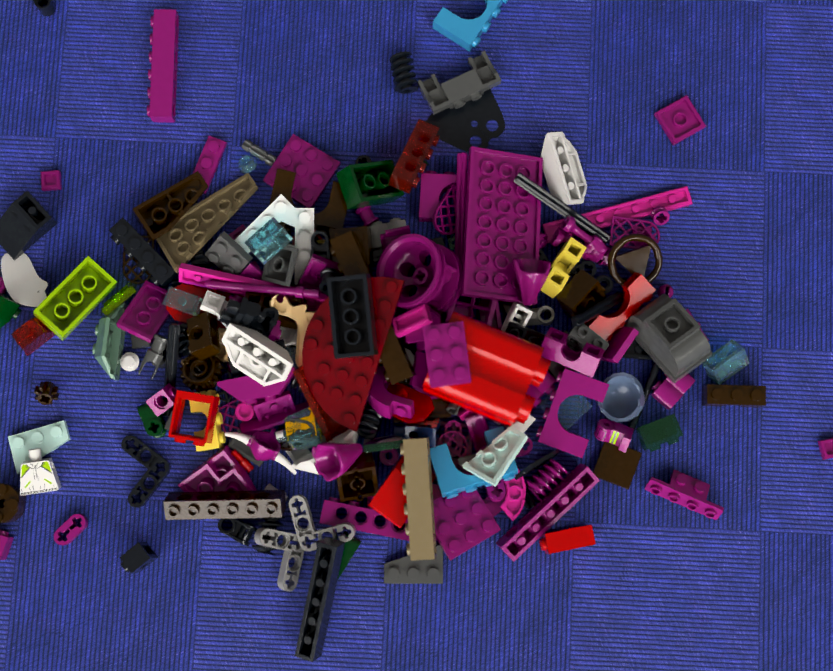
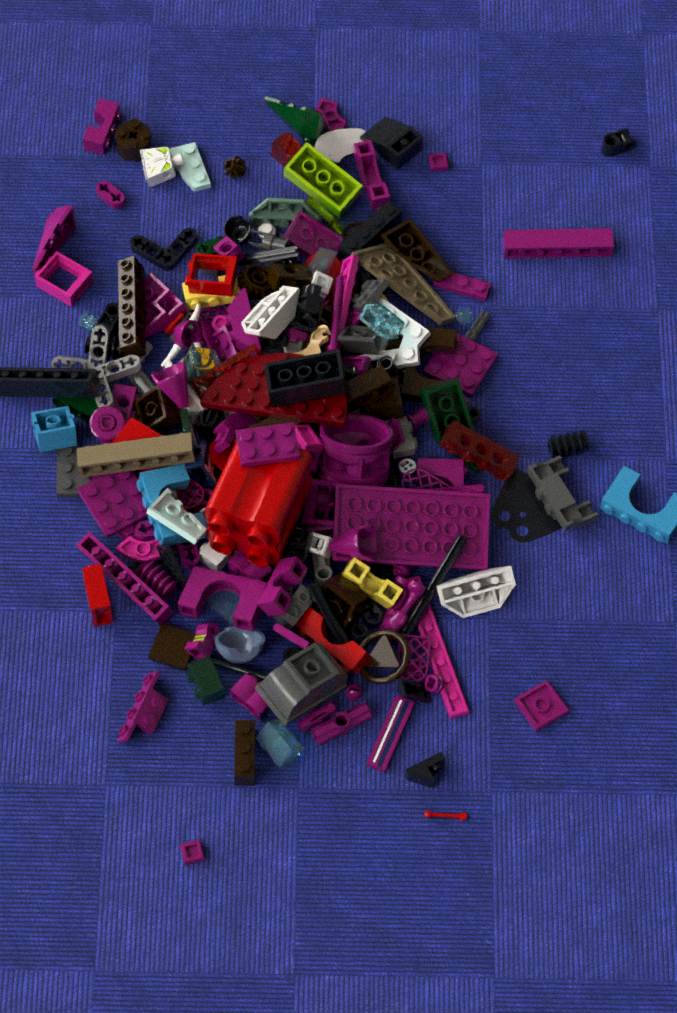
camera: 85 degrees right, 20 degrees down
black brick [119,542,158,573] -> none
none -> dark azure brick [31,406,77,452]
none -> magenta wedge [33,205,76,278]
none -> dark pink window [35,251,93,307]
none -> clear light blue wheel [78,311,100,333]
none -> magenta wheel [90,406,125,441]
none -> dark grey axle [127,368,155,395]
none -> black hair [223,215,252,245]
none -> magenta piece [311,702,372,745]
none -> magenta arch [354,140,390,213]
none -> magenta tile [366,695,415,773]
none -> black slope [397,678,431,704]
none -> tile [398,458,417,478]
none -> black slope [405,752,445,788]
none -> red hinge [424,810,467,821]

